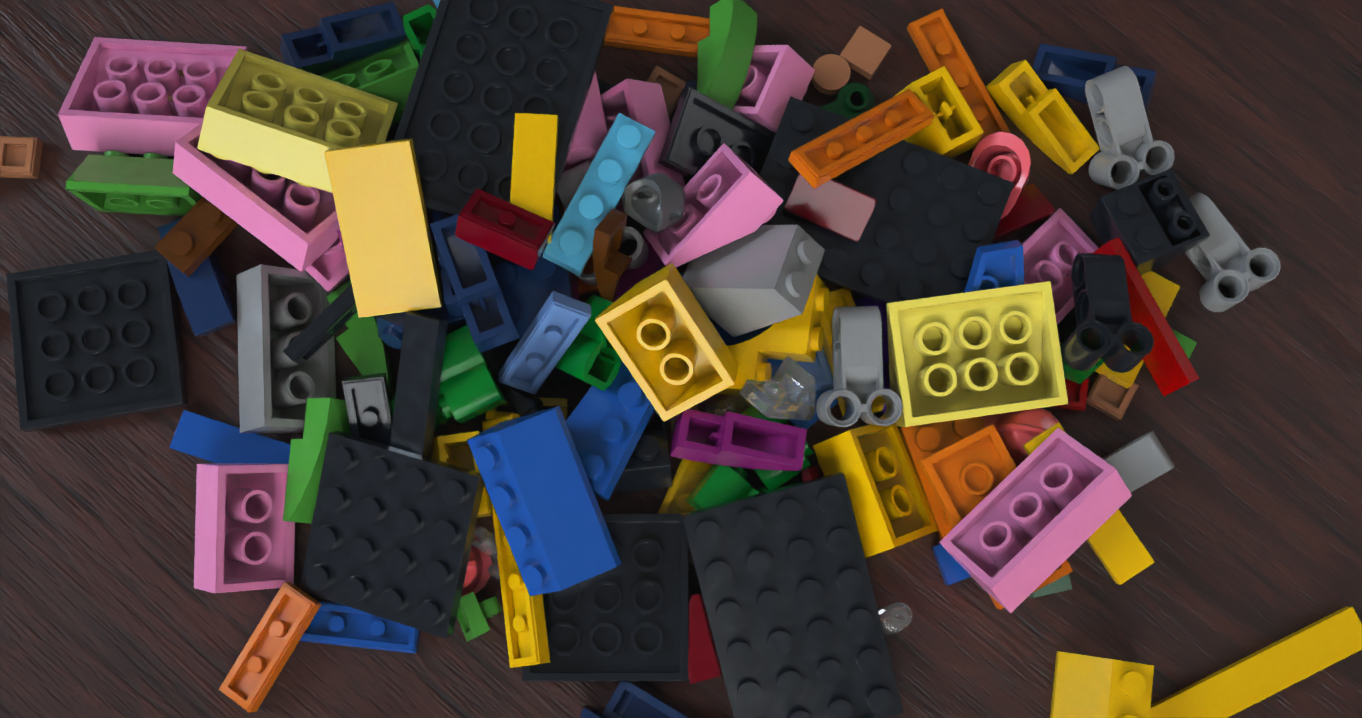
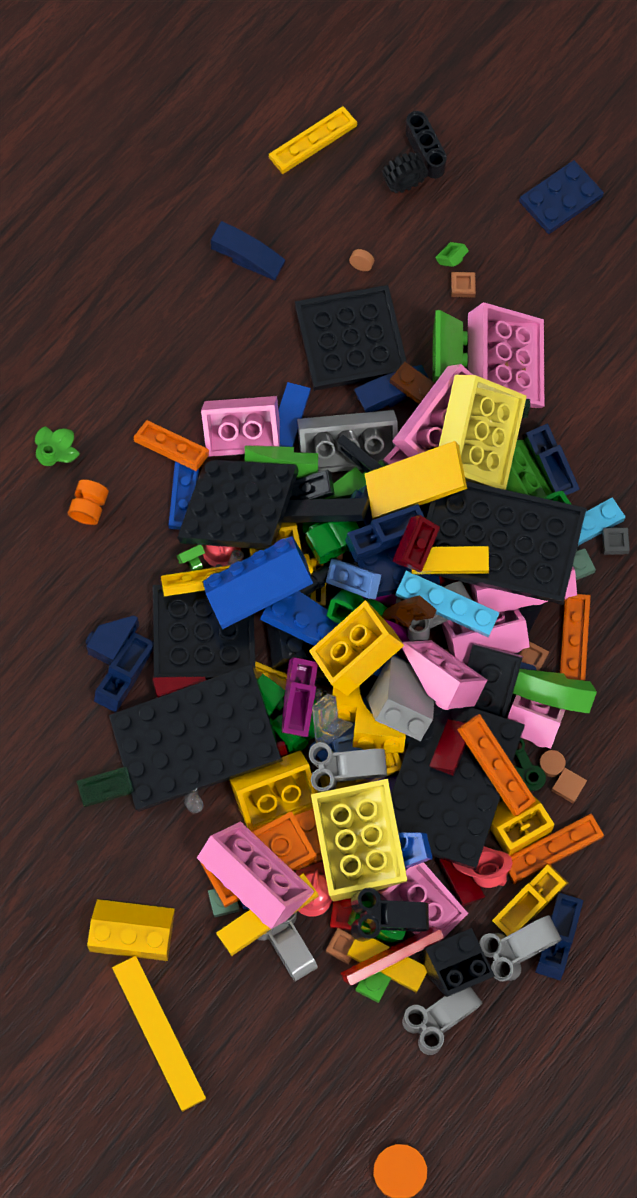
camera: 90 degrees right, 10 degrees down
dark grey piece [622,172,685,233] -> none

